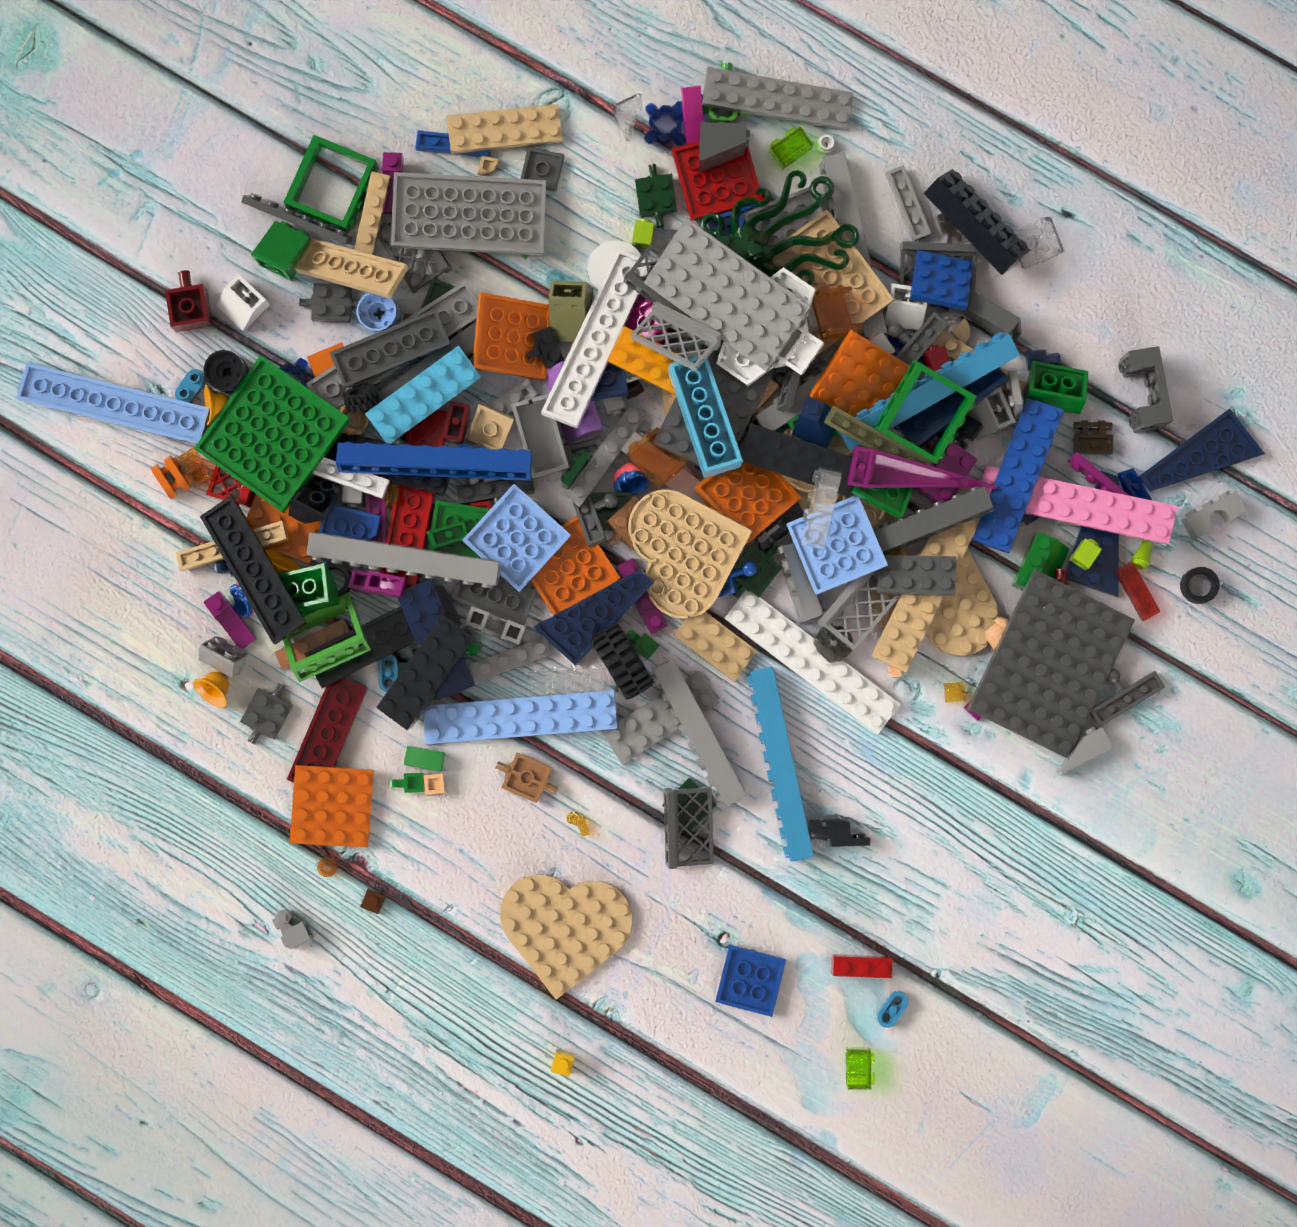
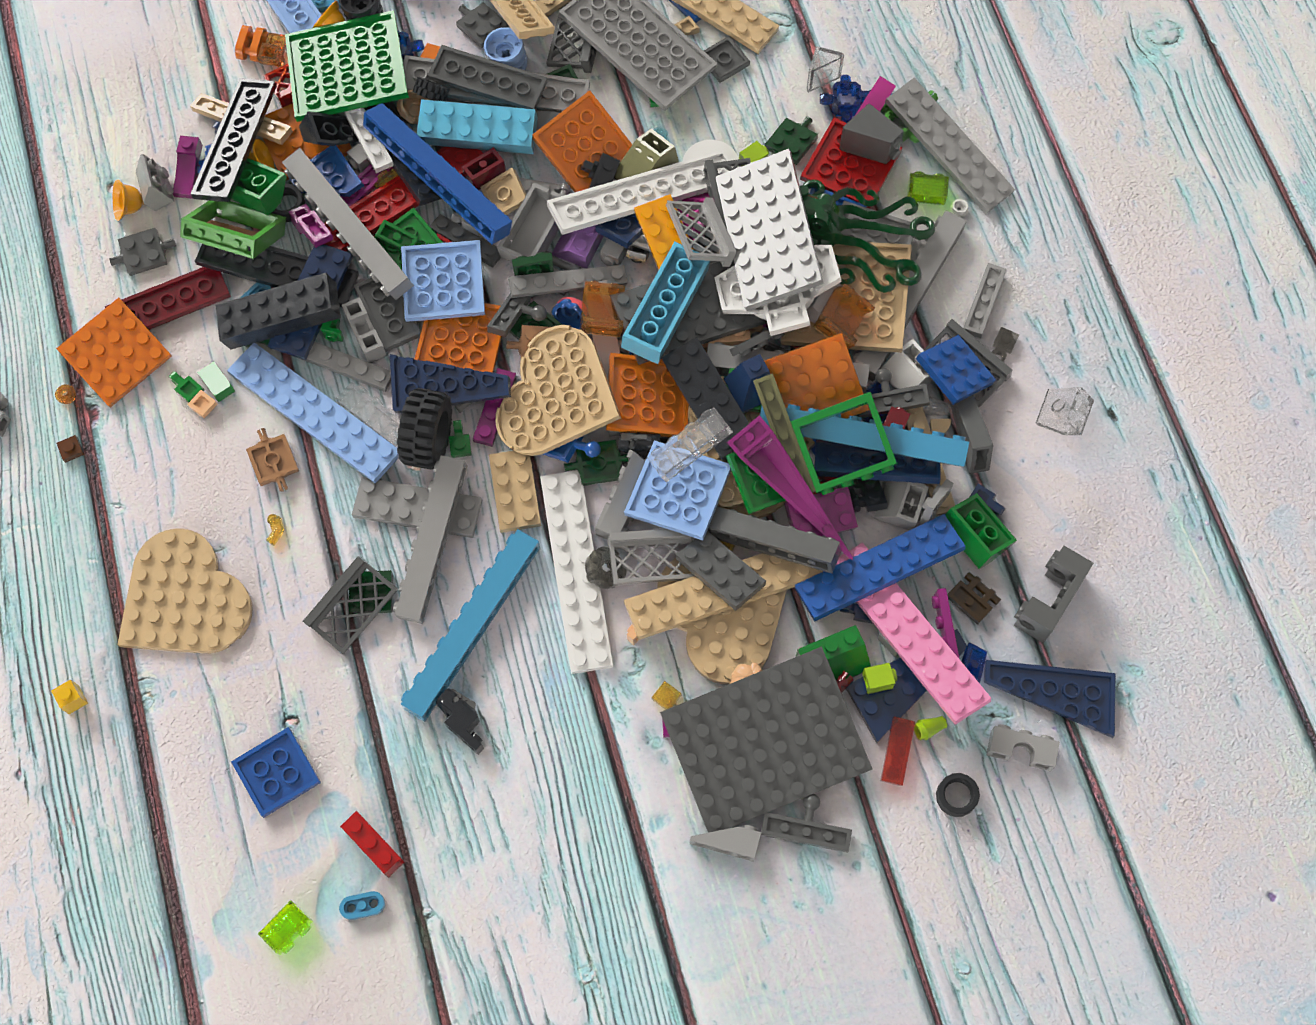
camera: 45 degrees right, 15 degrees down
black brick [923,169,1030,275] -> none

